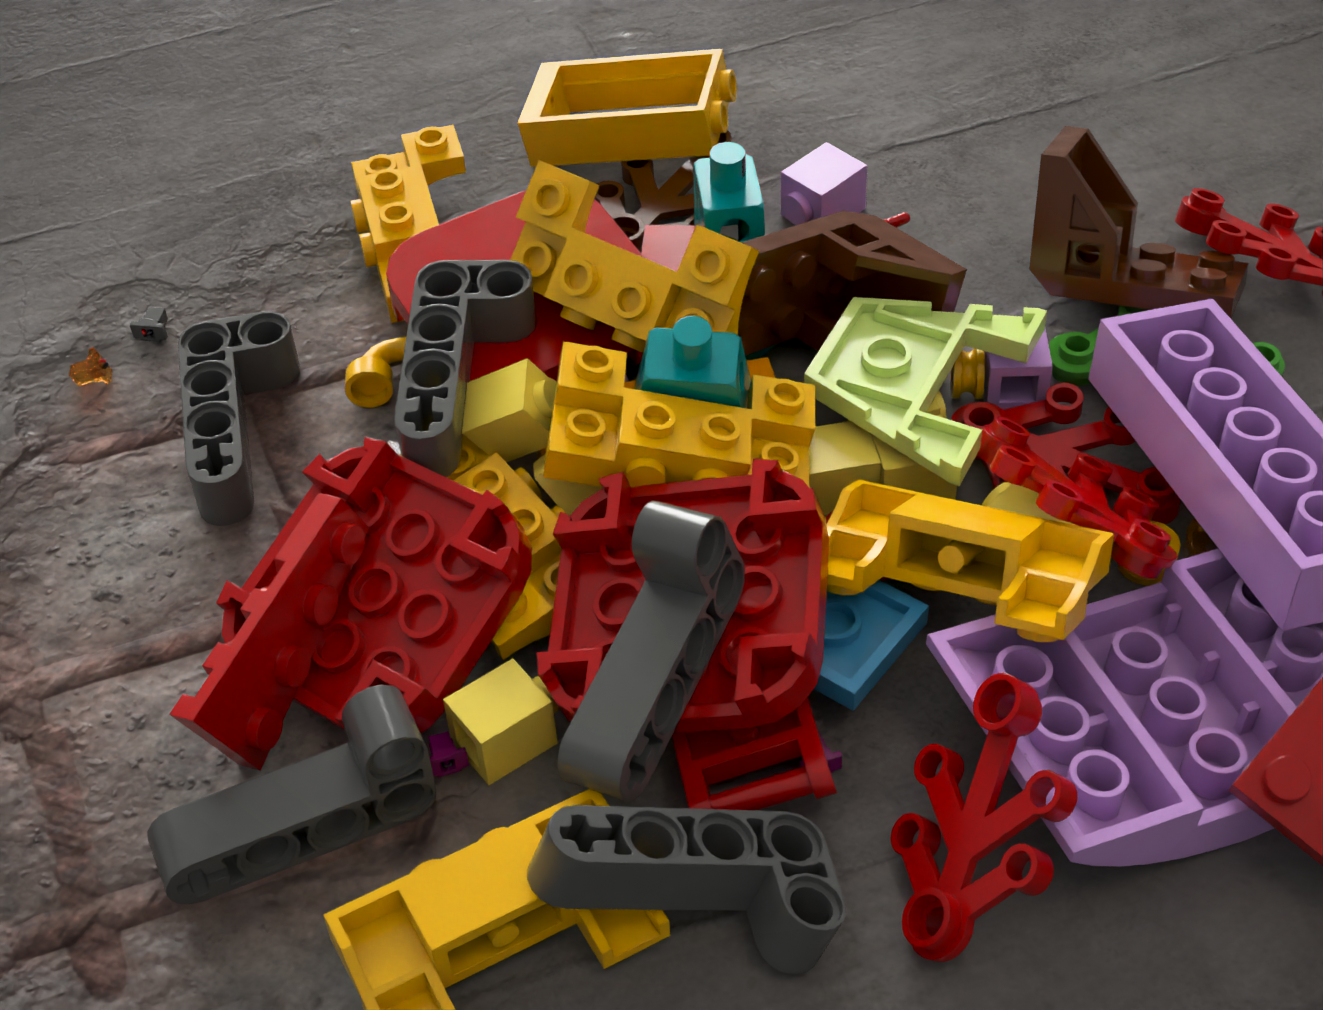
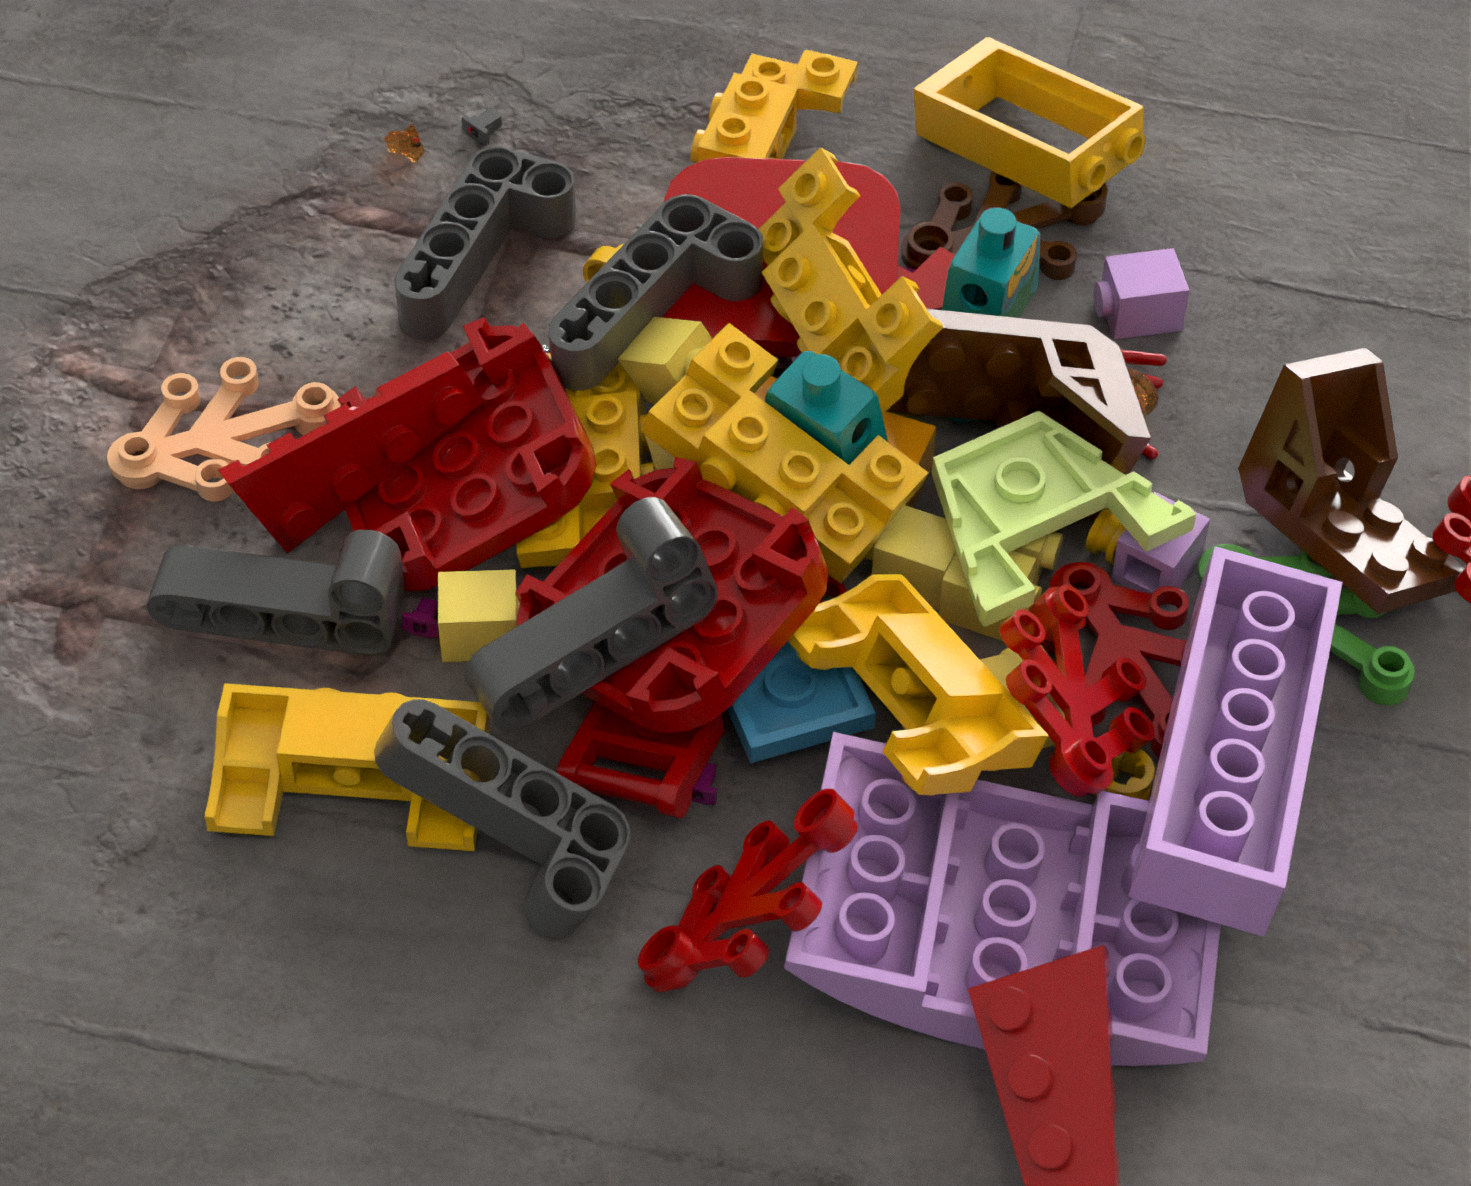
camera: 30 degrees right, 5 degrees up
none -> light nougat plant [107,357,340,501]

